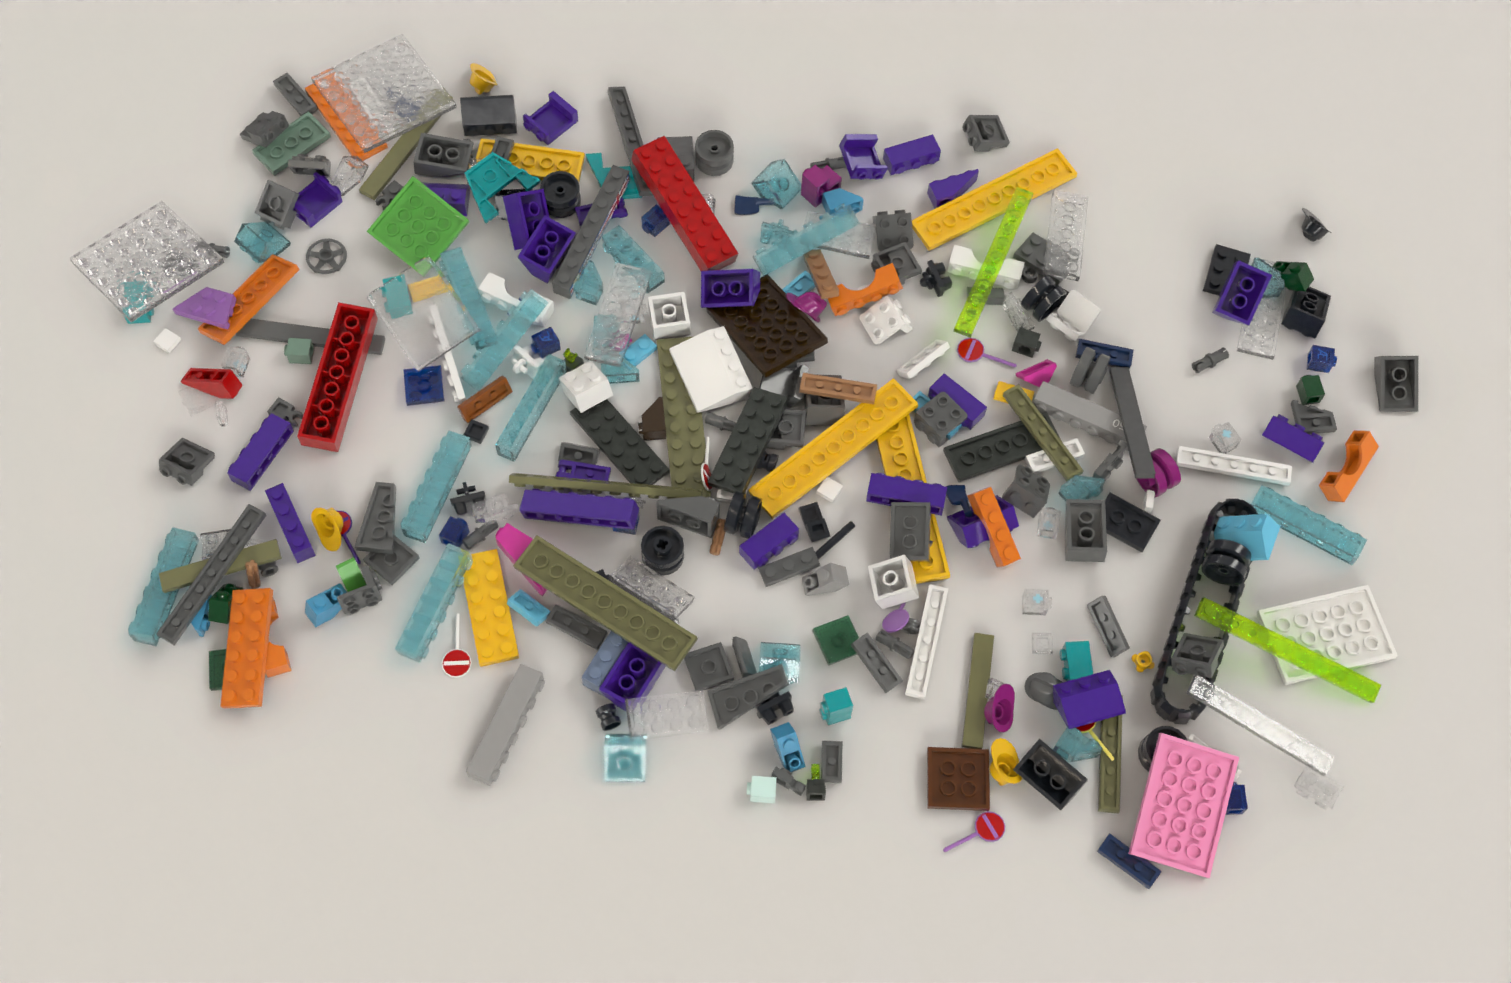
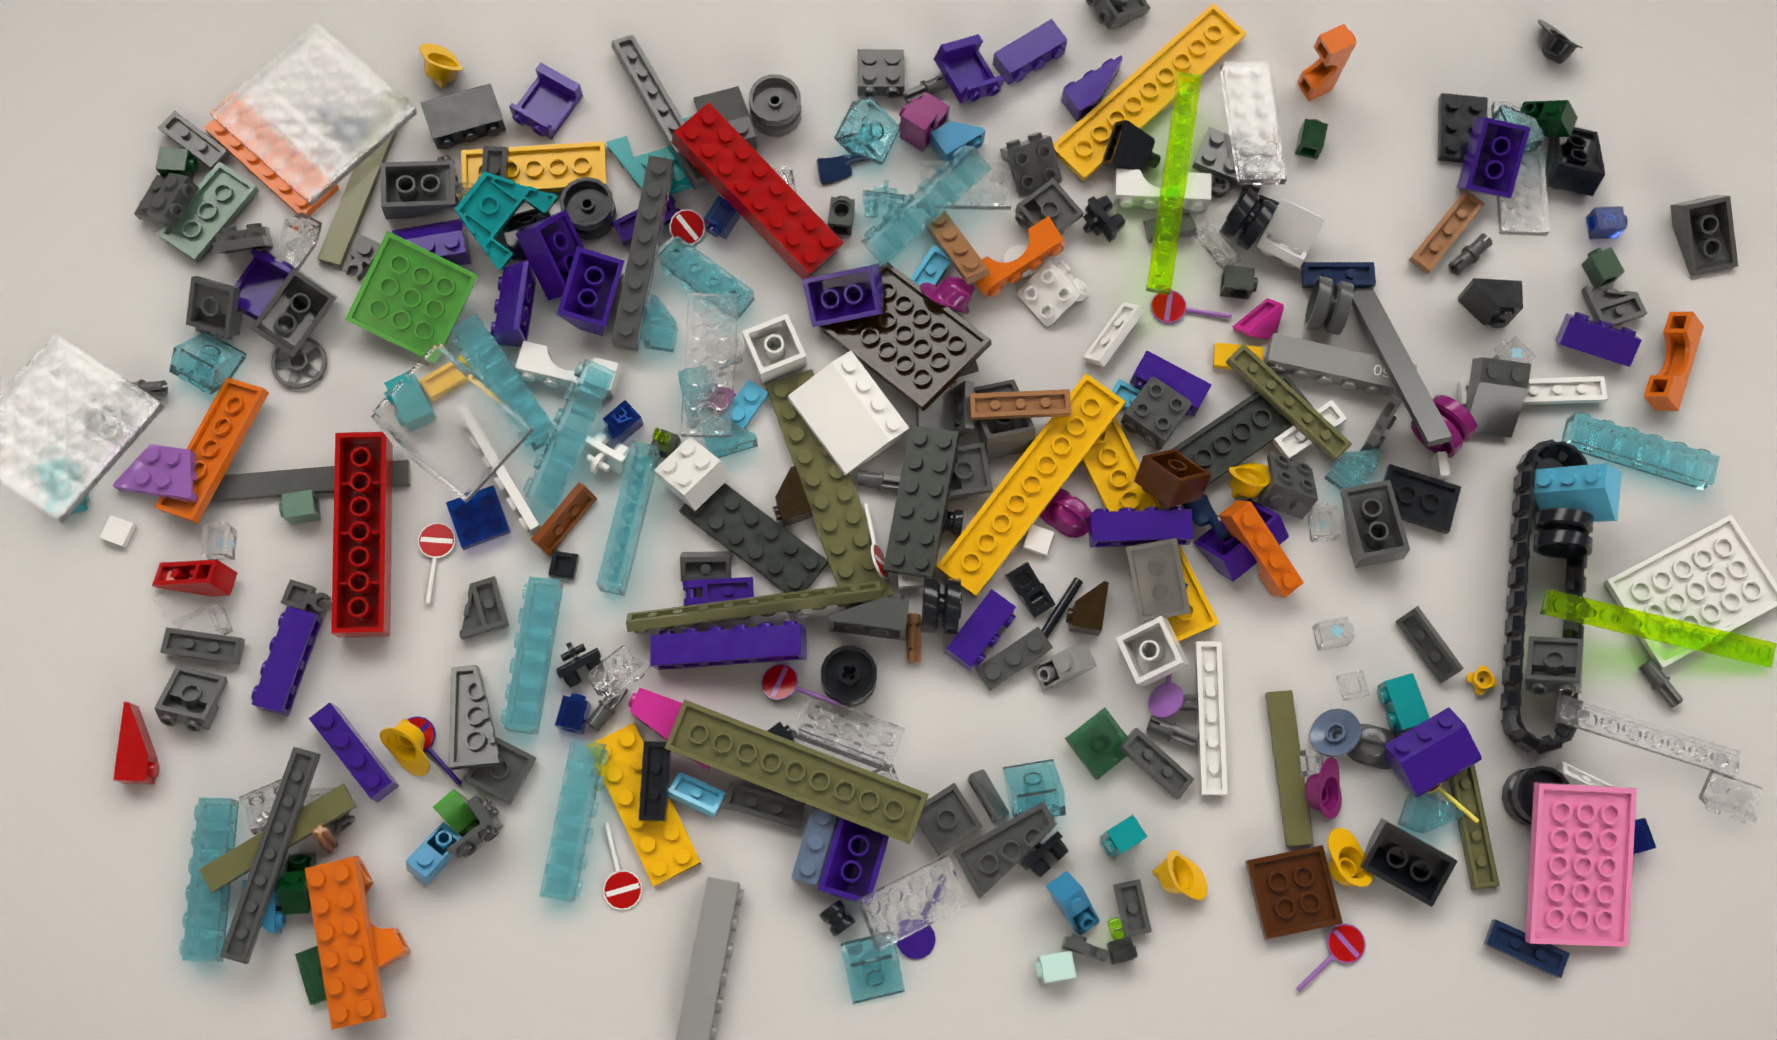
camera: 15 degrees left, 10 degrees up
none -> red slope [113,702,160,785]
none -> brick [156,147,198,181]
none -> dark grey plate [160,627,245,665]
none -> dark grey slope [250,268,338,357]
none -> piece [418,523,456,605]
none -> dark grey wing [459,576,509,640]
none -> dark purple slope [490,261,537,347]
none -> black plate [639,741,671,822]
none -> red piece [657,209,705,255]
none -> piece [761,664,840,706]
none -> pearl dark grey brick [828,196,855,236]
none -> plate [857,49,905,98]
none -> dark purple piece [896,874,946,959]
none -> magenta piece [1040,488,1091,538]
none -> dark brown slope [1066,581,1109,636]
none -> black torso [1101,120,1161,172]
none -> reddish brown brick [1134,449,1211,507]
none -> yellow piece [1153,850,1208,901]
none -> yellow piece [1228,463,1271,499]
none -> dark green brick [1295,118,1328,159]
none -> orange arch [1297,24,1357,101]
none -> sand blue dish [1310,709,1361,757]
none -> medium nougat plate [1409,190,1485,274]
none -> black slope [1458,278,1523,328]
none -> dark grey slope [1466,357,1531,438]
none -> dark grey axle [1639,659,1683,707]

